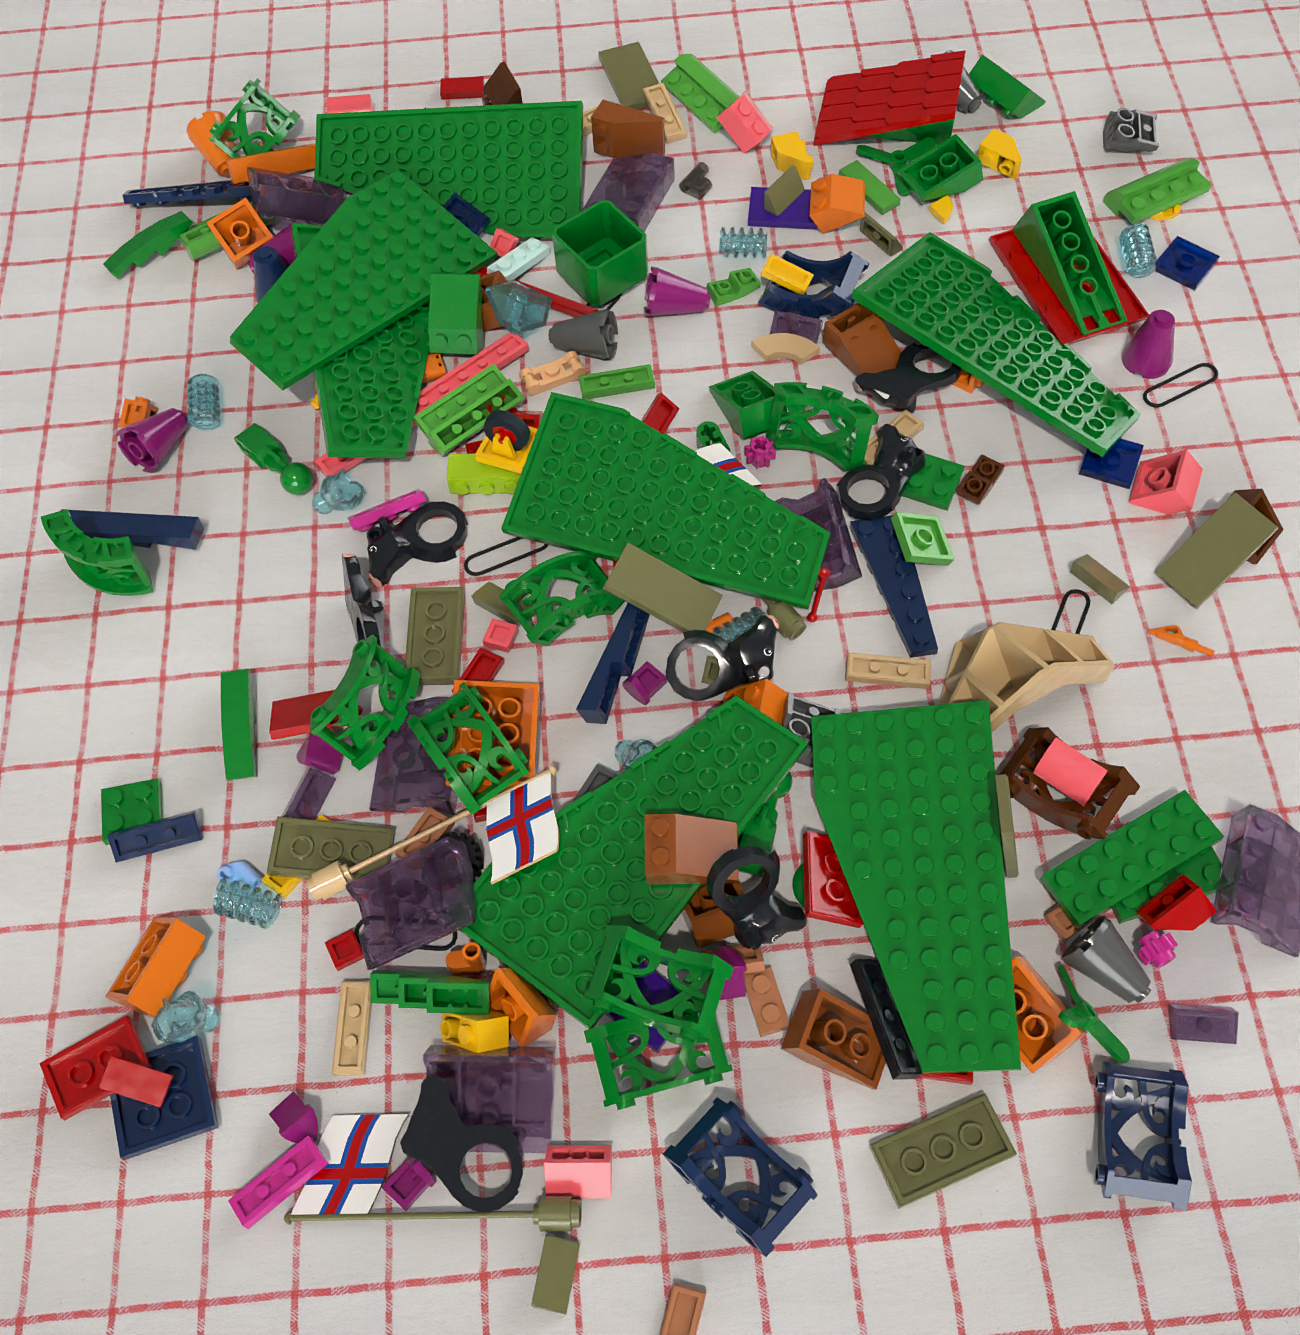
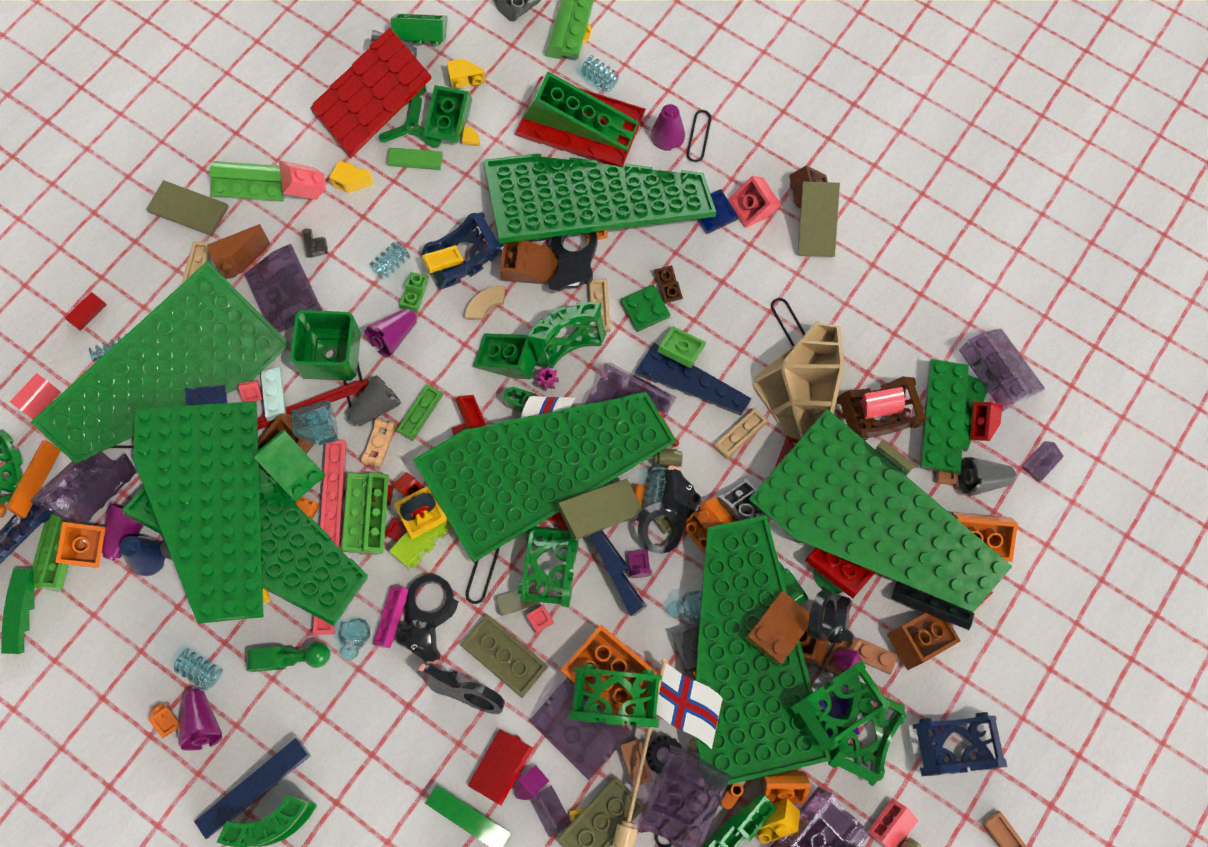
camera: 55 degrees left, 10 degrees up
green fence [310,634,420,771] -> none
red tile [452,648,505,692] -> none
reddish brown slope [482,61,522,105] -> none
tan tile [643,83,687,144] -> none
dark purple tile [748,187,817,230] -> none
olive slope [764,166,804,216] -> none
clear purple slope [770,310,823,344] -> none
orange slope [810,174,865,234] -> none
black animal [837,423,926,520] -> none
olive slope [860,212,903,257] -> none
olive tile [869,1093,1017,1209] -> none
green piece [1058,965,1130,1064] -> none
olive slope [1070,554,1130,604] -> none
dark blue fence [1095,1062,1192,1211] -> none
dark pink gear [1137,930,1178,969] -> none
orange hand [1148,625,1215,657] -> none
clear blue tile [1152,236,1220,291] -> none

